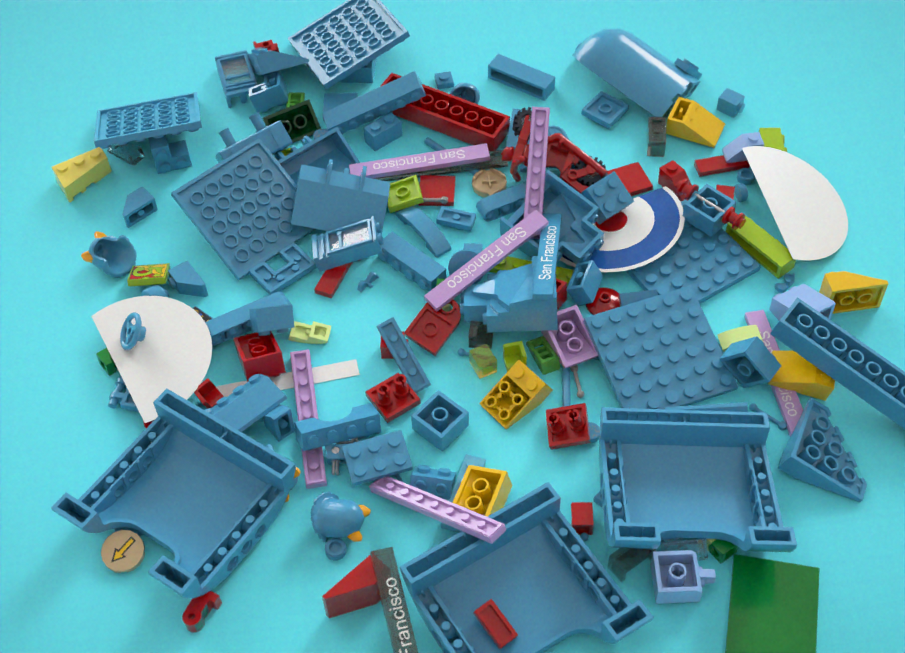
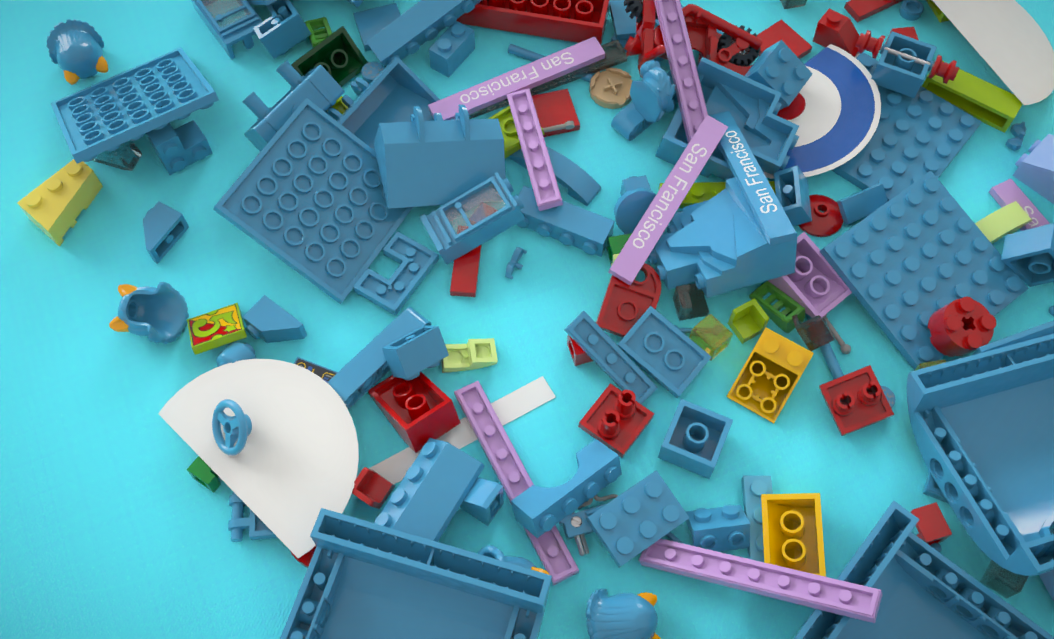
camera: 20 degrees left, 10 degrees up
dark azure plate [436,206,476,231] -> none
dark azure tile [734,183,748,202] -> none
none -> dark azure hair [46,19,108,85]
none -> lavender tile [507,88,563,211]
none -> dark azure plate [617,306,711,398]
none -> dark azure piece [630,60,676,122]
none -> clear smoke panel [792,314,834,351]
none -> red brick [928,296,996,357]

